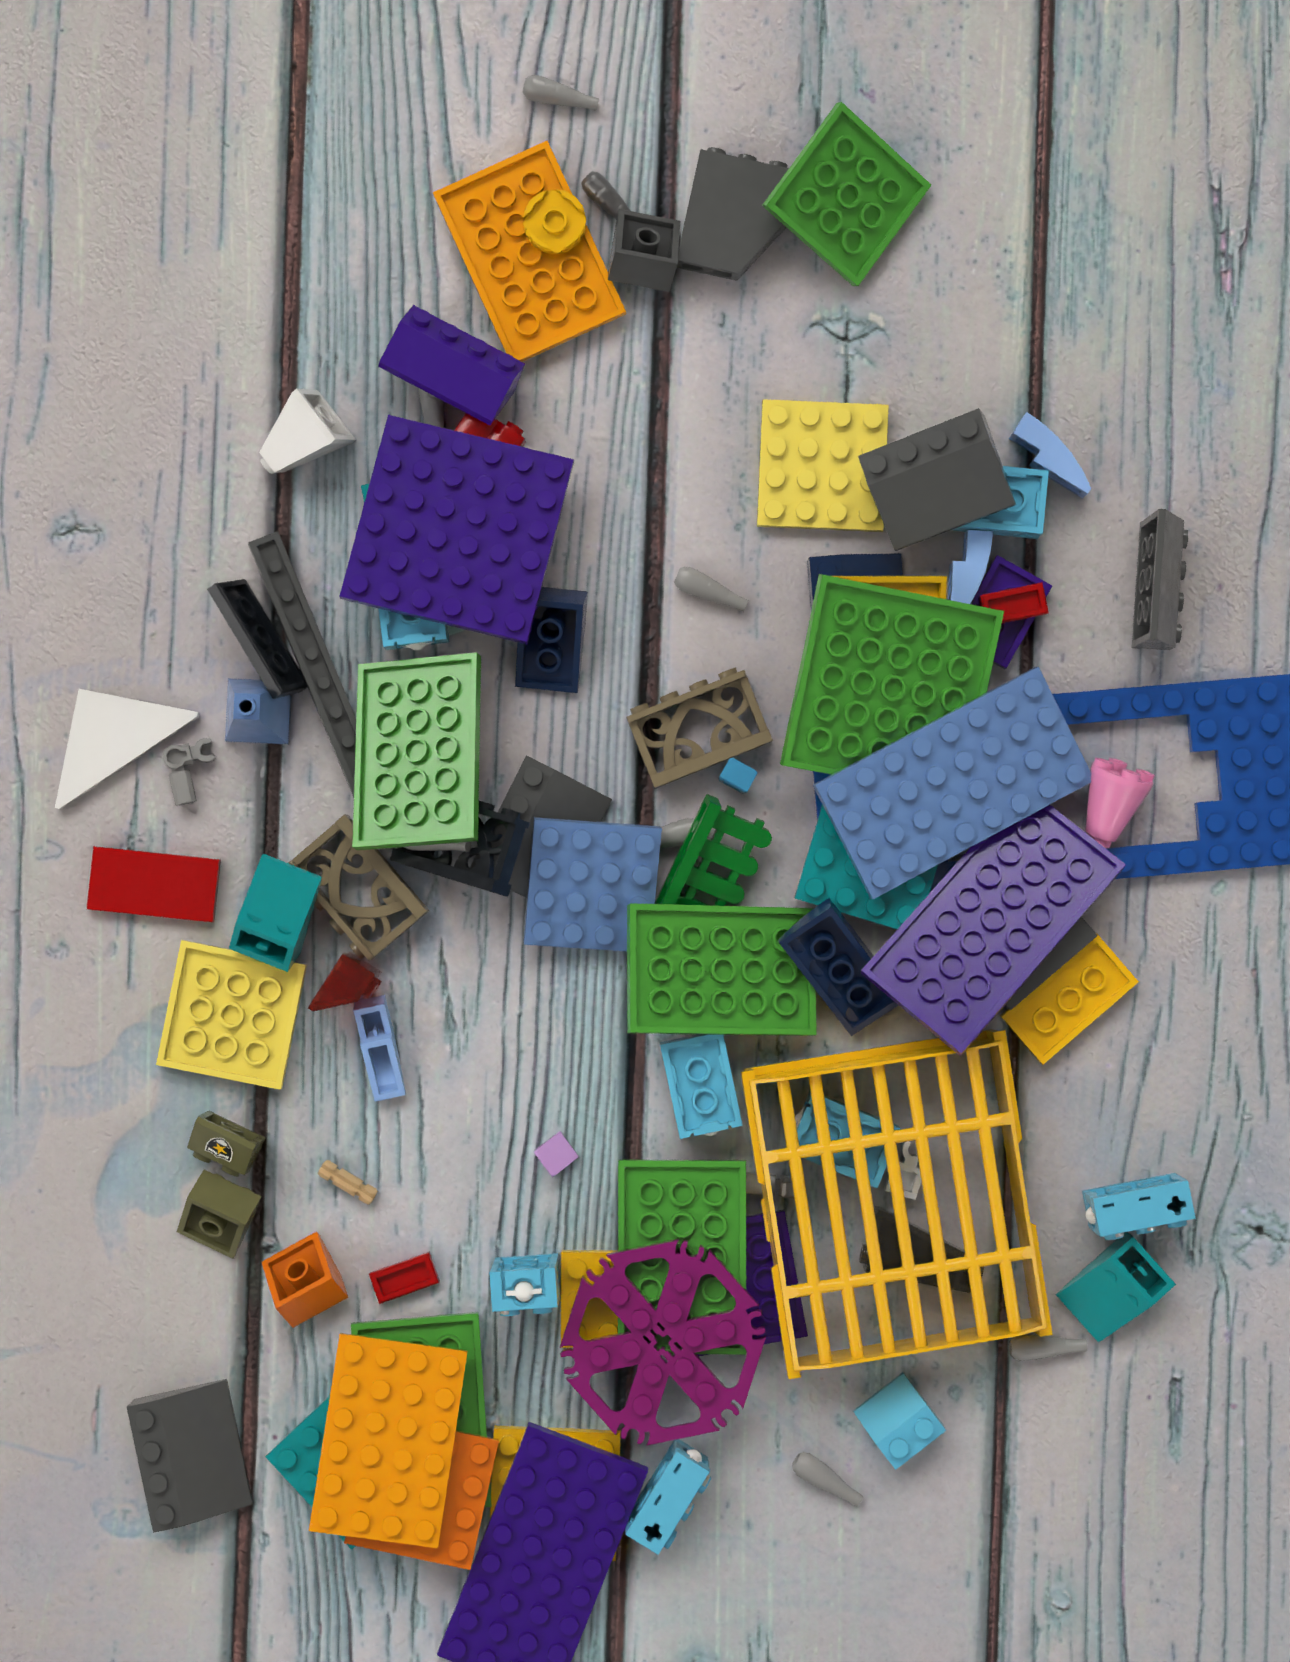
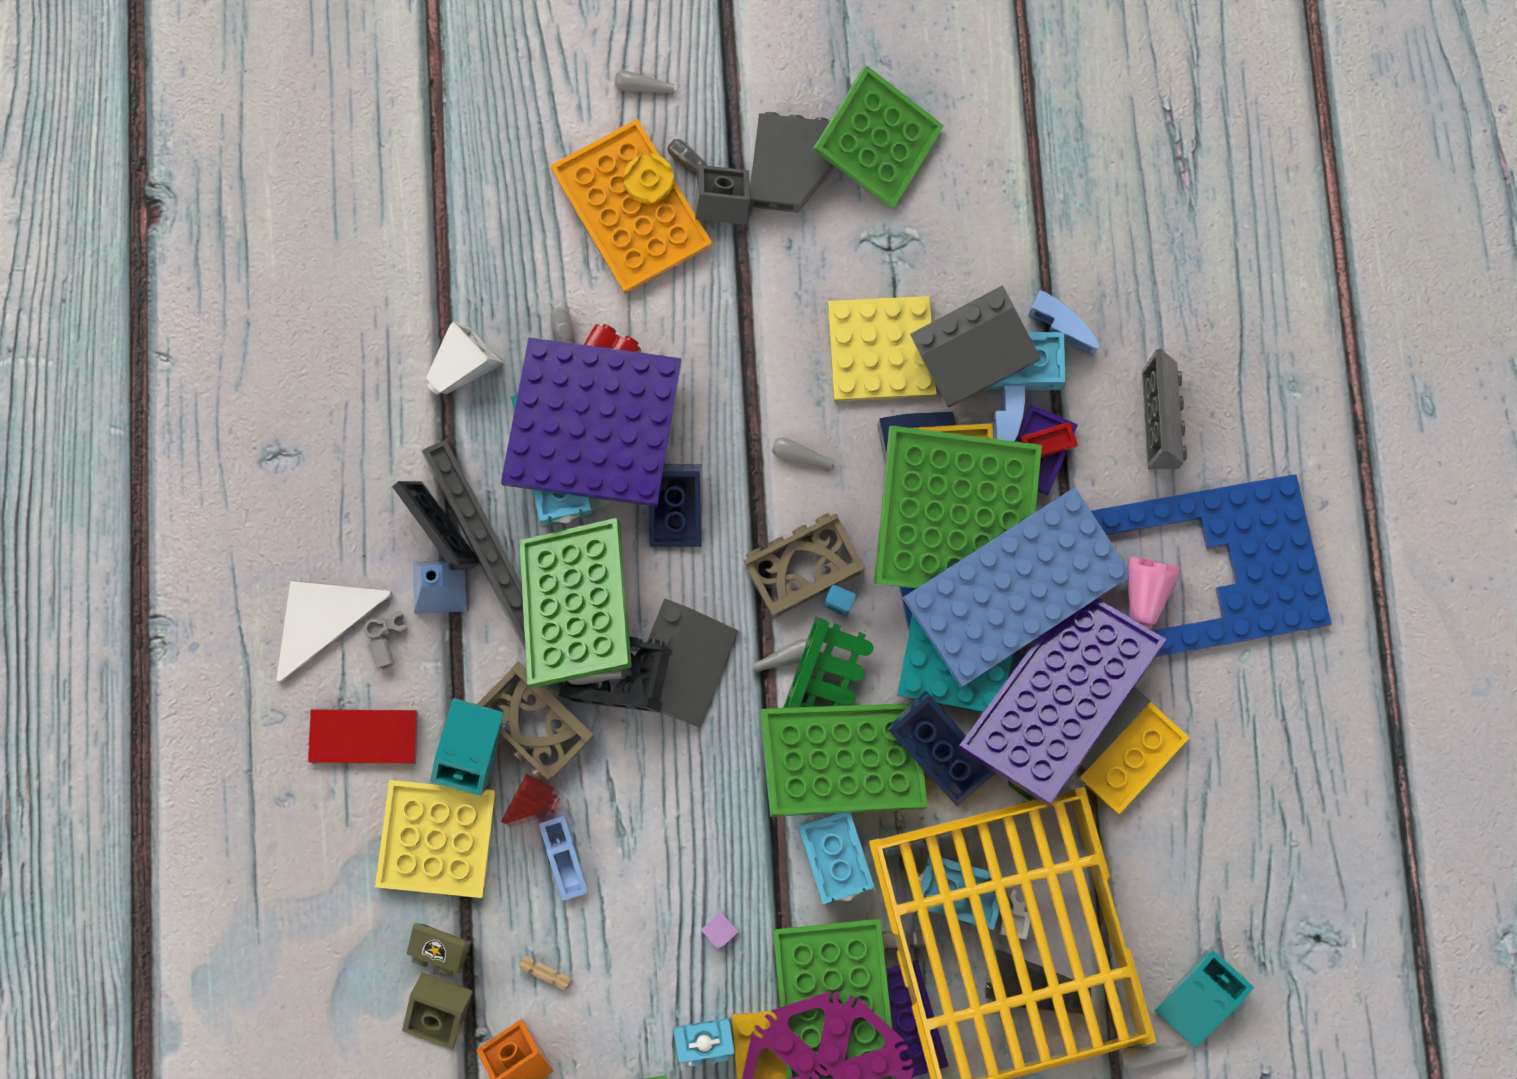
camera: 10 degrees left, 10 degrees down
red tile [369,1251,440,1304] -> none
dark purple slope [378,305,525,426] -> none
medium blue plate [523,817,662,951] -> none
medium azure piece [1082,1173,1196,1240] -> none

